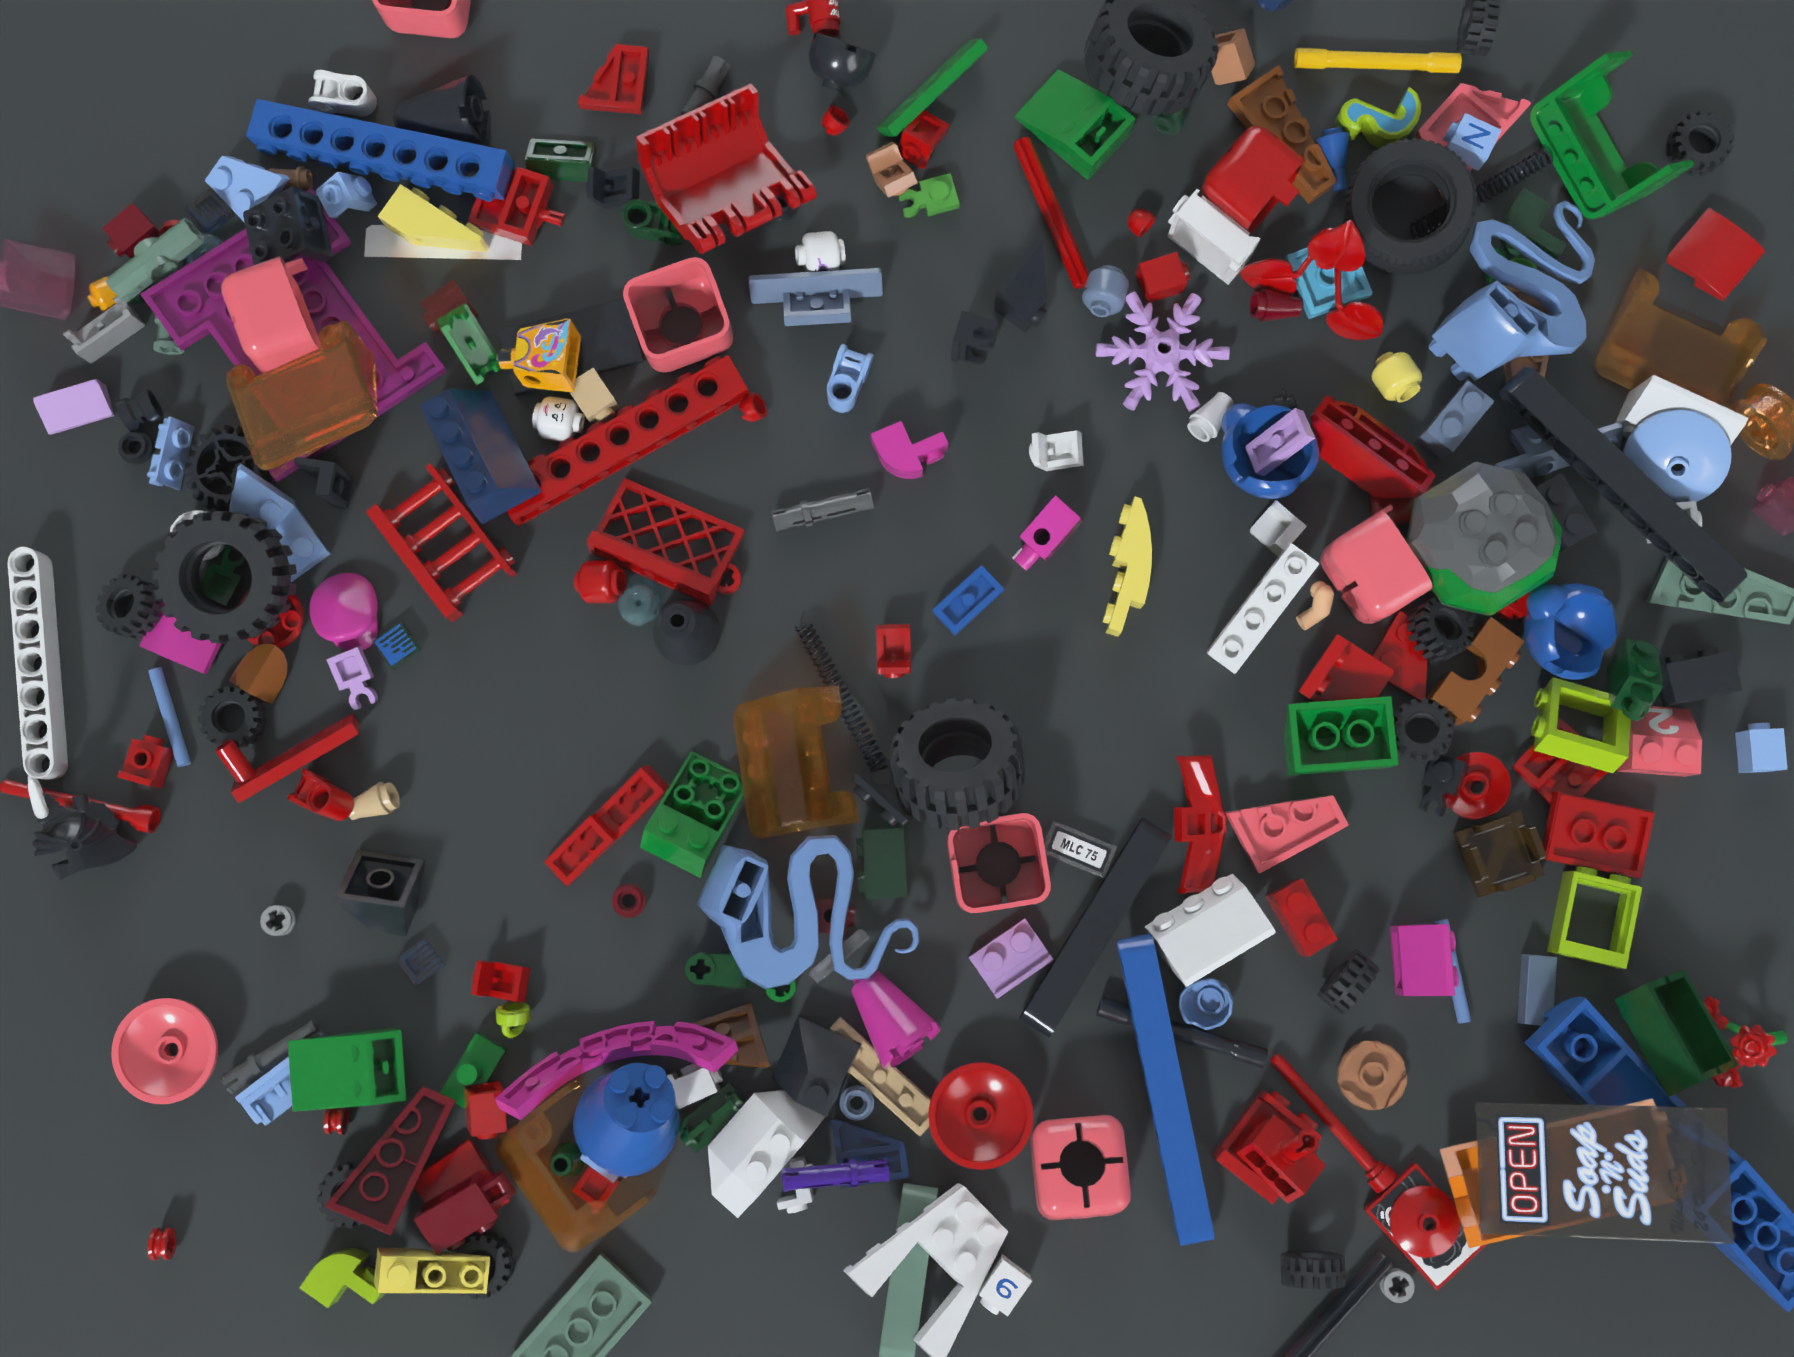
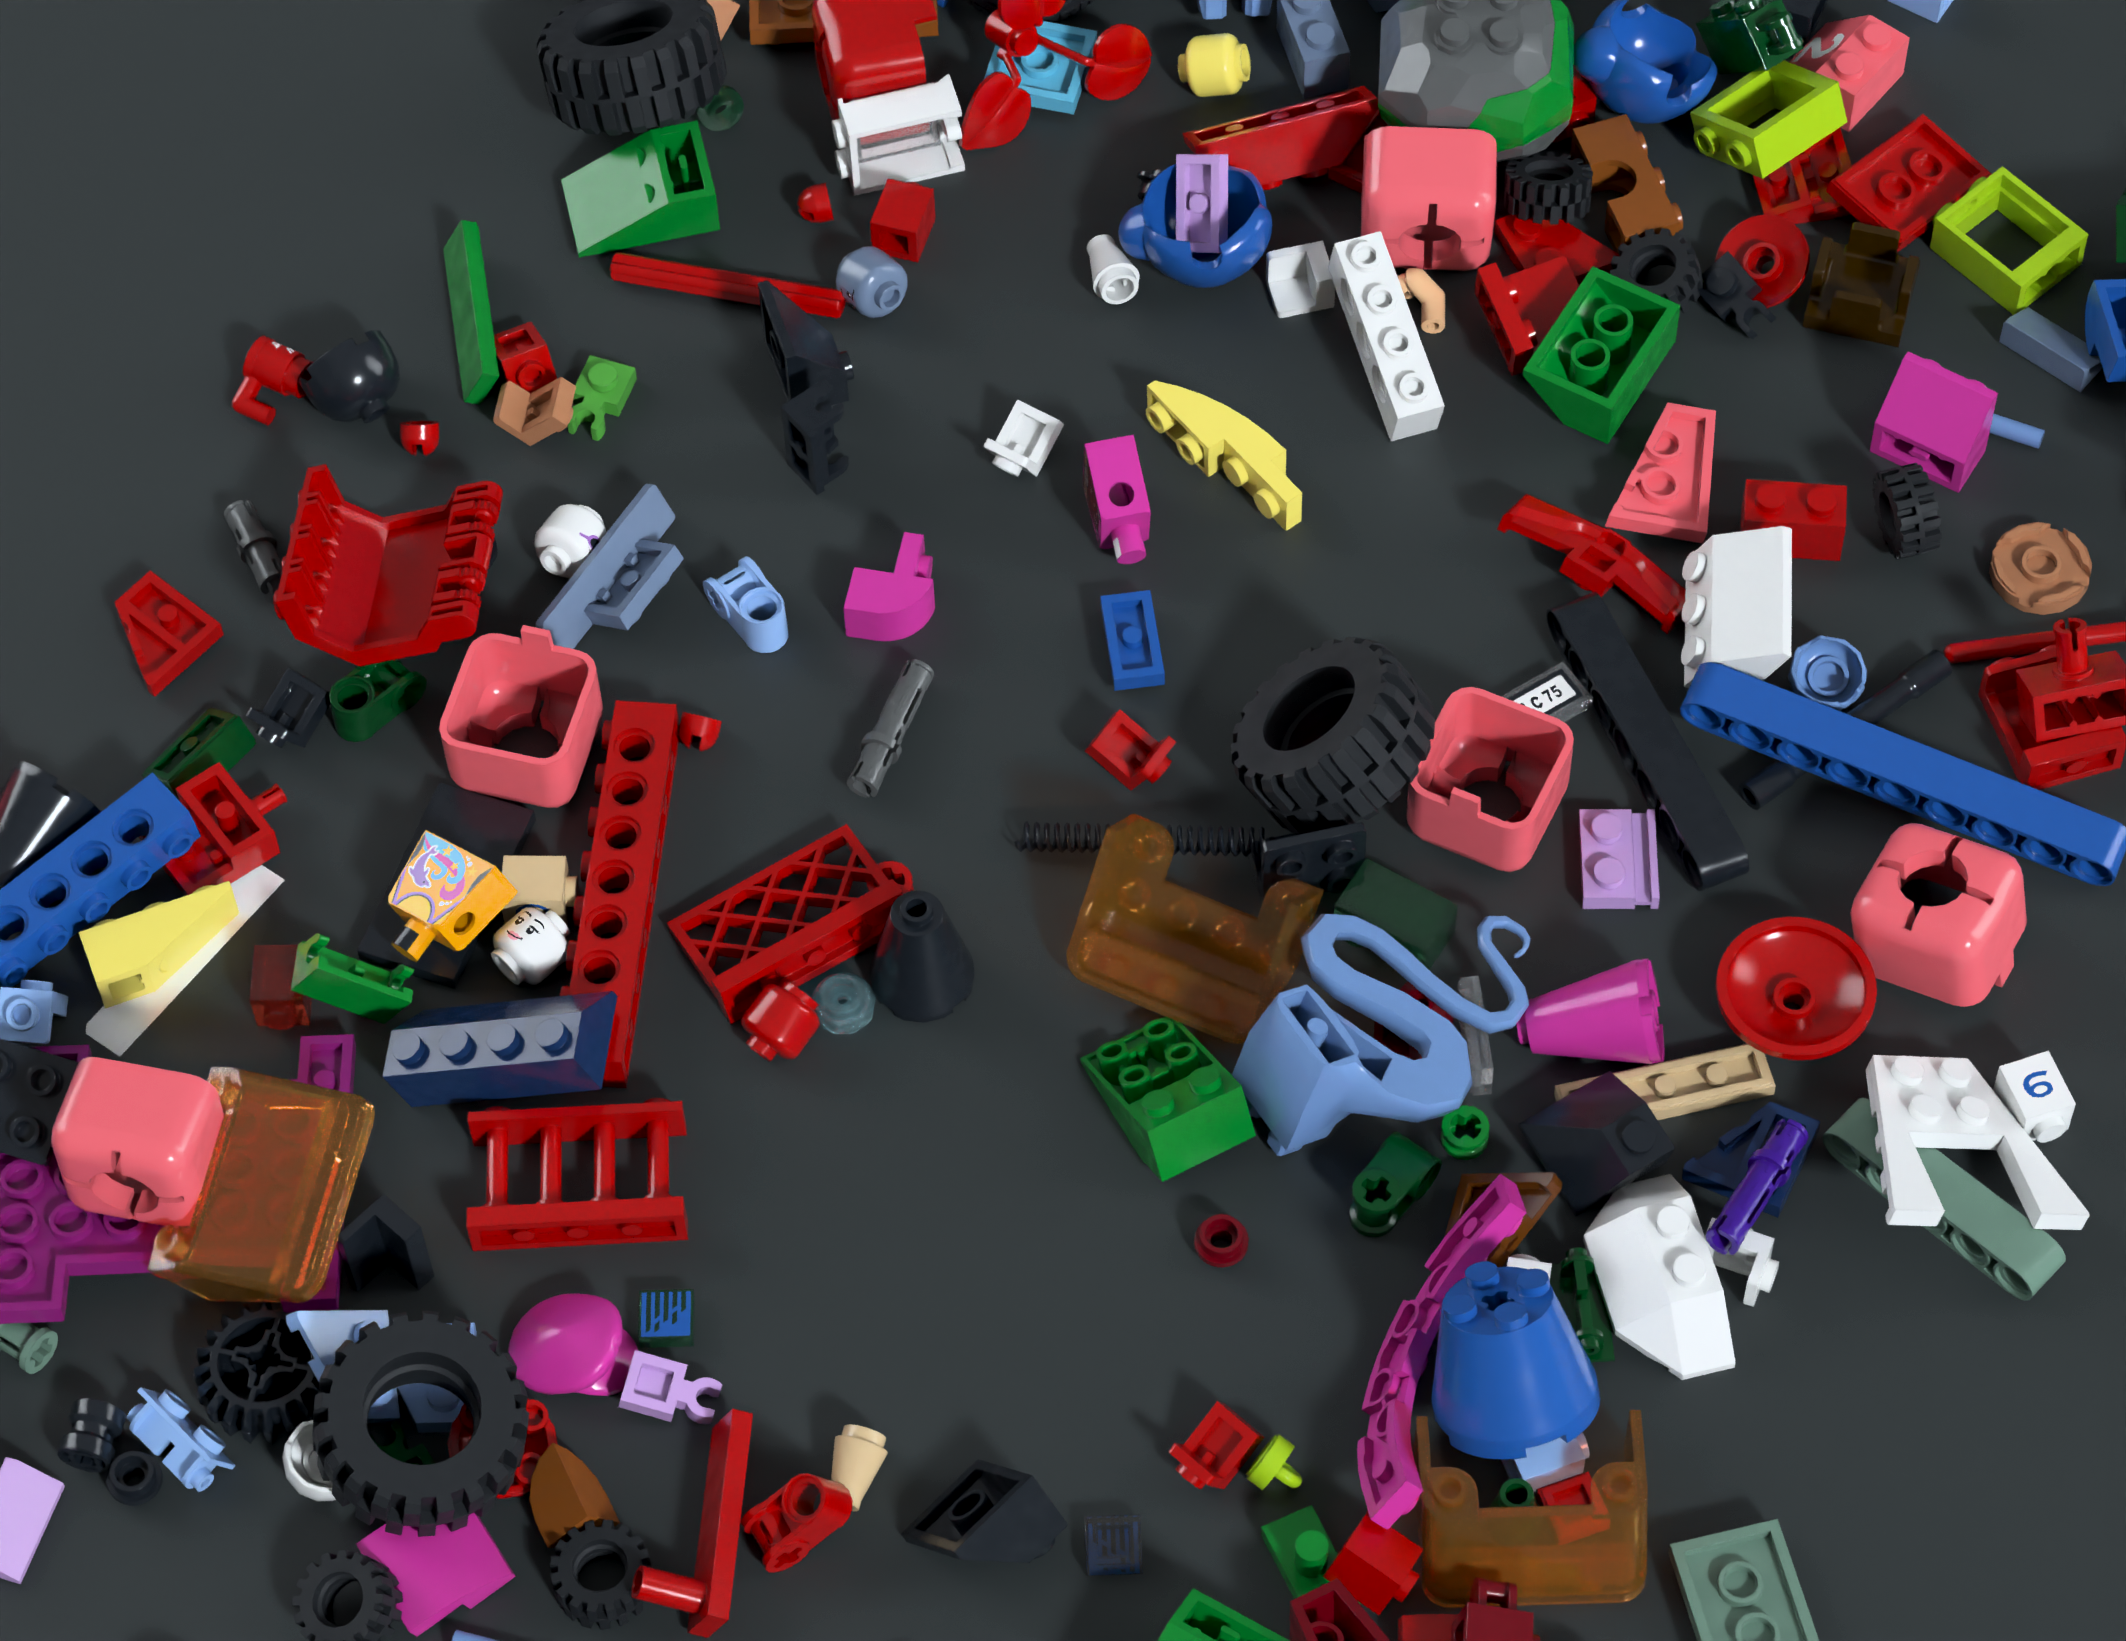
camera: 55 degrees left, 25 degrees down
red slope [544,765,669,886] -> none
sand blue plate [840,1085,874,1121] -> none
lavender piece [1096,292,1230,412] -> none
dark red cone [1250,288,1302,322] -> none

